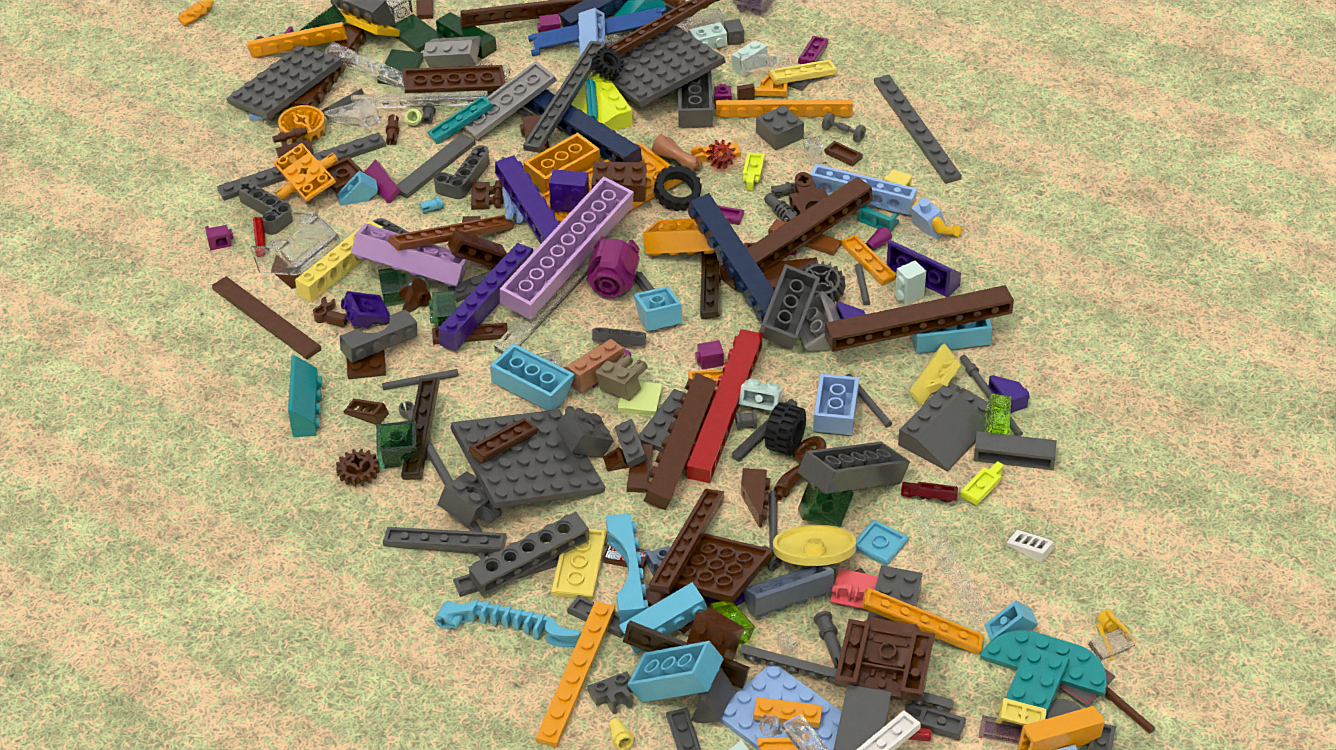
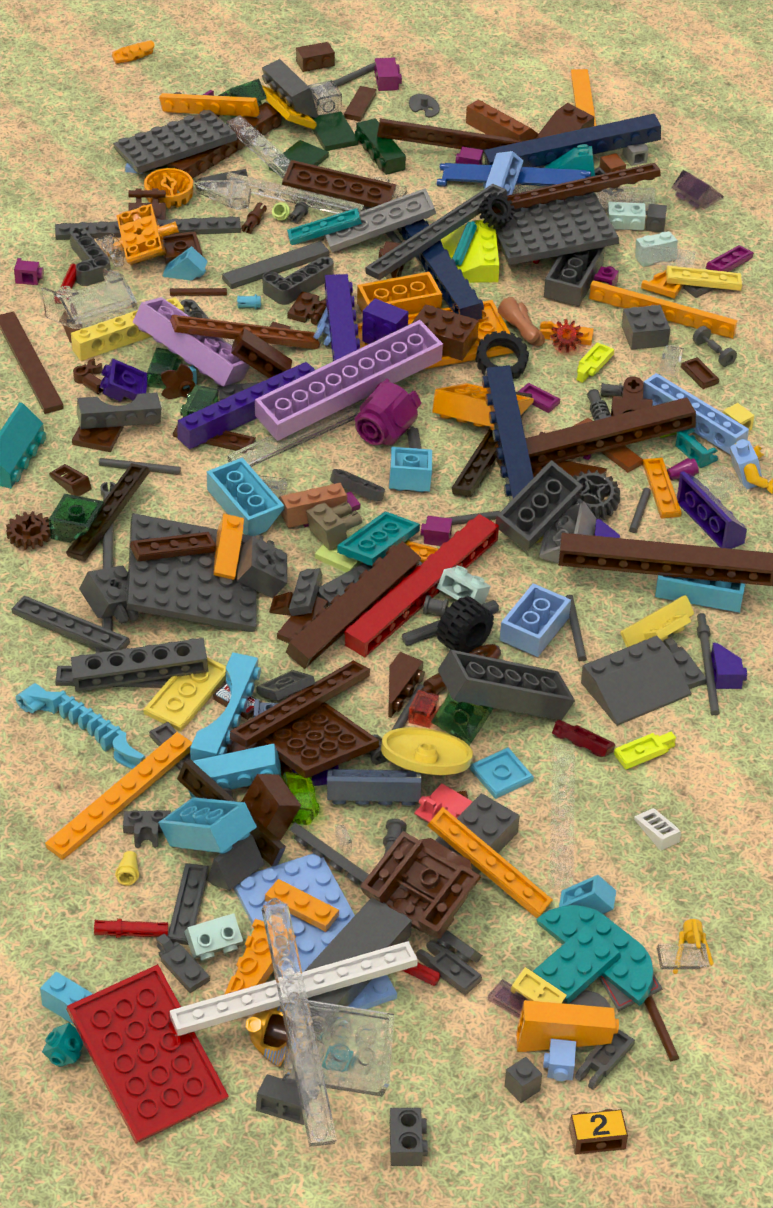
camera: 20 degrees right, 0 degrees up
magenta tile [364,159,402,203] -> none
light grey slope [423,36,481,68] -> none
reddish brown tile [737,84,755,100] -> none
light aqua brick [895,261,926,306] -> none
dark grey brick [974,431,1057,470] -> none
clear neon green brick [985,393,1011,435] -> none
none -> clear hinge [96,233,125,267]
none -> reddish brown bar [170,288,227,296]
none -> light orange slope [213,513,244,580]
none -> dark grey tile [256,670,316,701]
none -> teal plate [337,511,420,566]
none -> clear red brick [409,690,439,729]
none -> dark grey bar [446,511,500,525]

